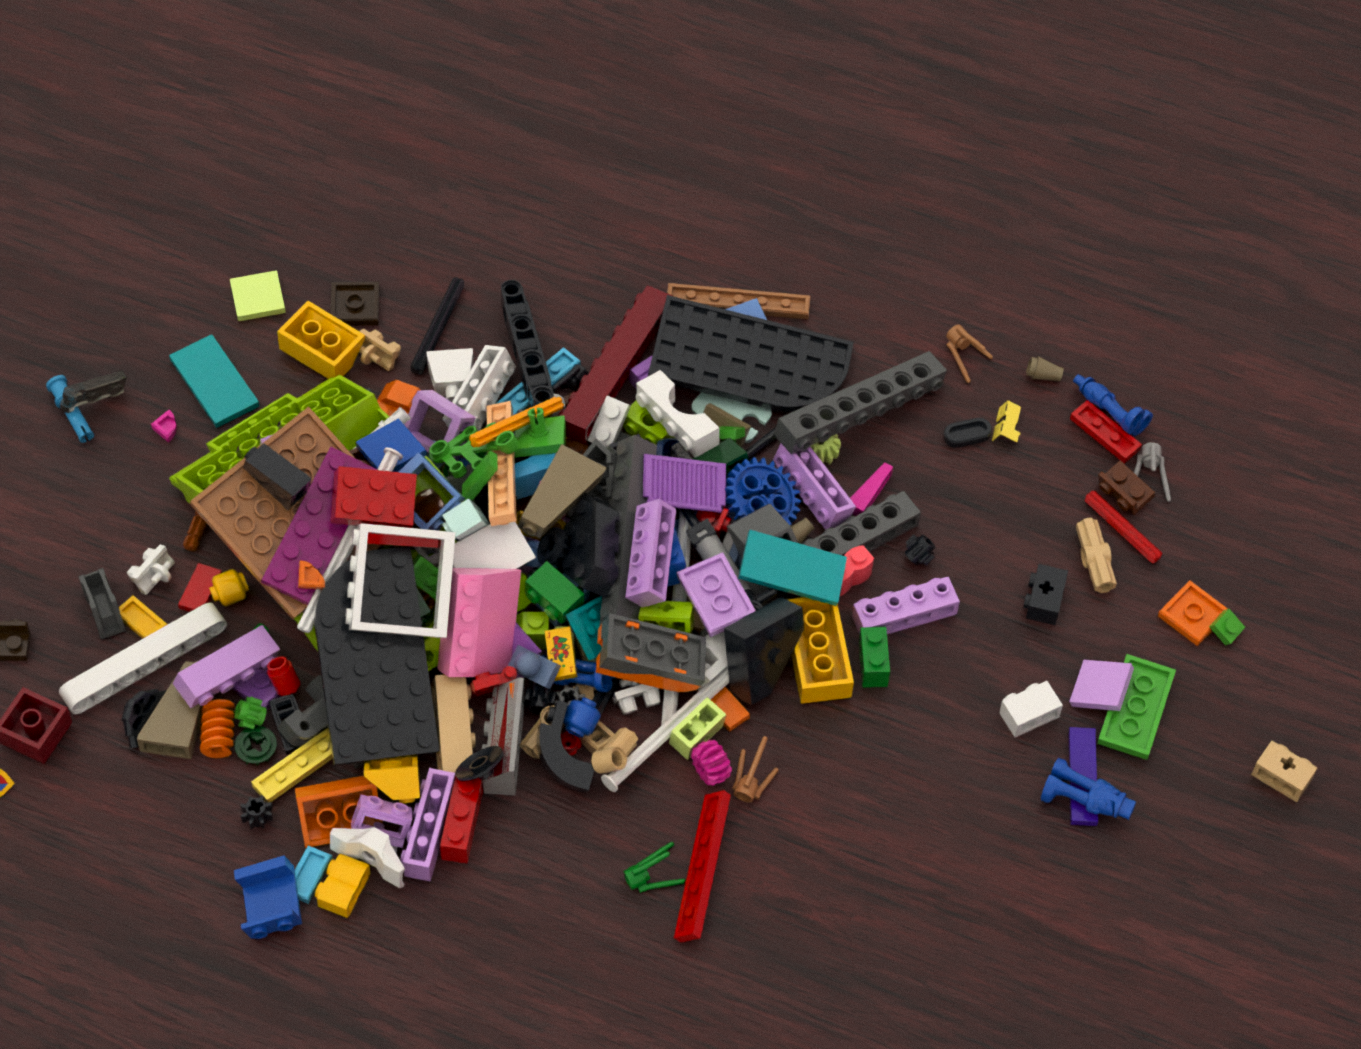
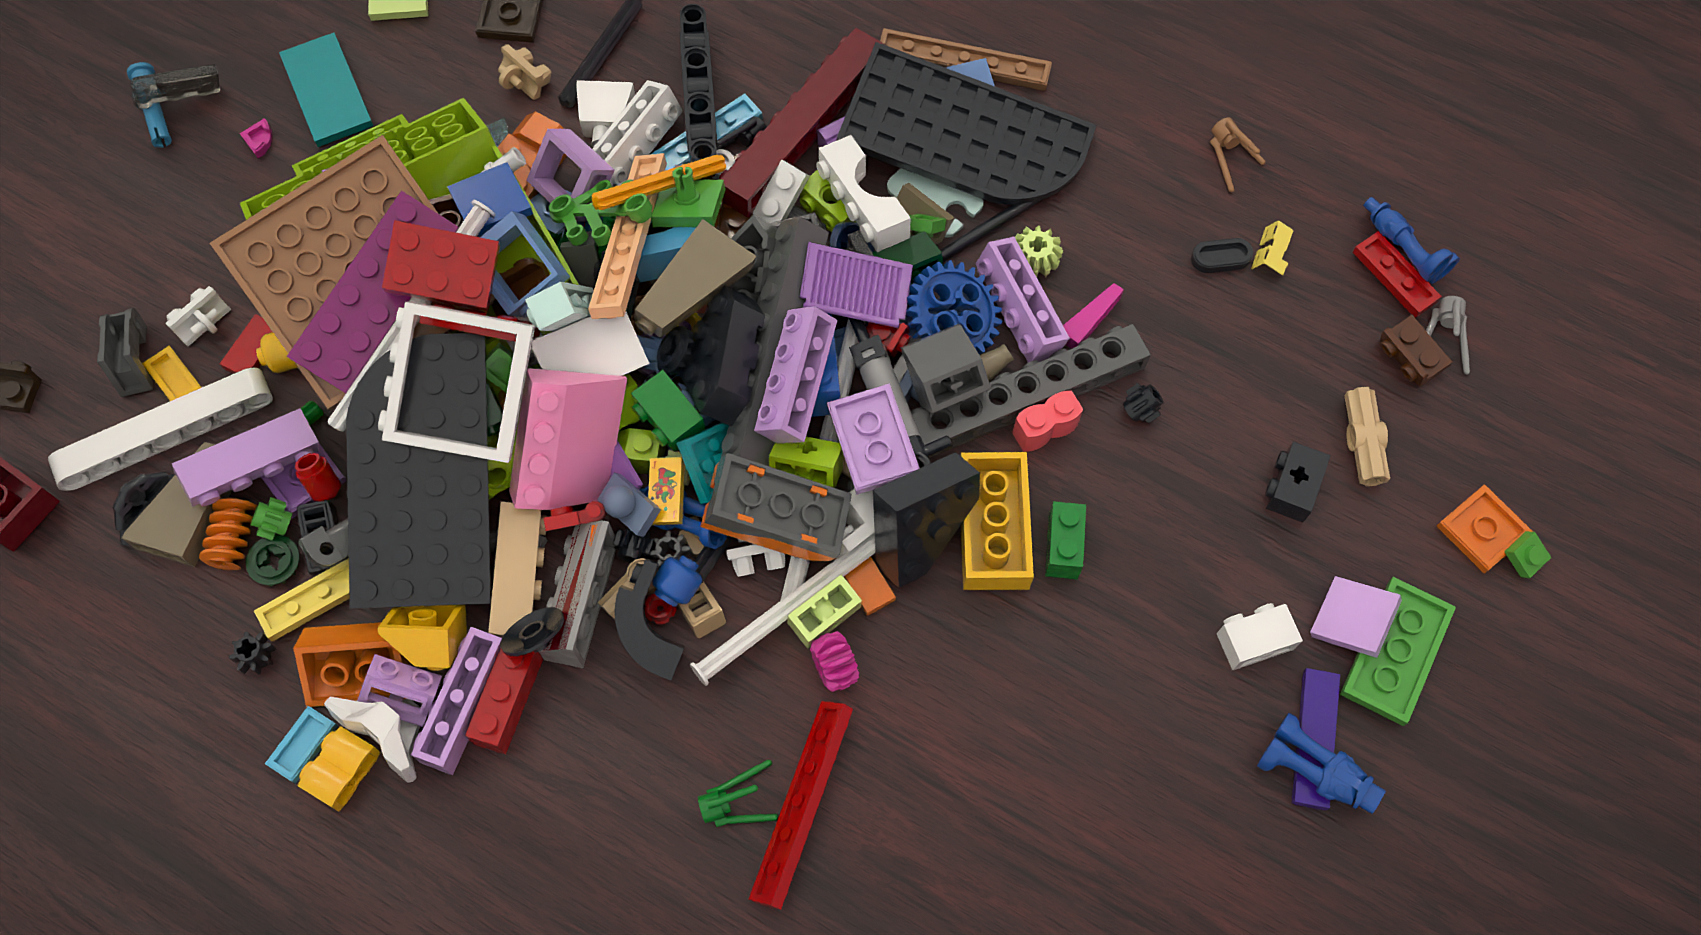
camera: 10 degrees right, 10 degrees up
blue panel [234,855,302,939] -> none
black slope [243,443,311,510] -> none
yellow slope [277,301,365,379] -> none
orange tile [298,560,325,590] -> none
bright green tile [462,451,498,501] -> none
tan piece [591,727,638,774] -> none
medium nougat plant [732,736,779,803] -> none
teal tile [738,530,847,606] -> none
dark grey brick [774,351,947,454] -> none
lavender brick [852,577,960,635] -> none
dark tan cone [1026,356,1064,382] -> none
red axle [1085,490,1162,564] -> none
tan brick [1251,741,1317,802] -> none

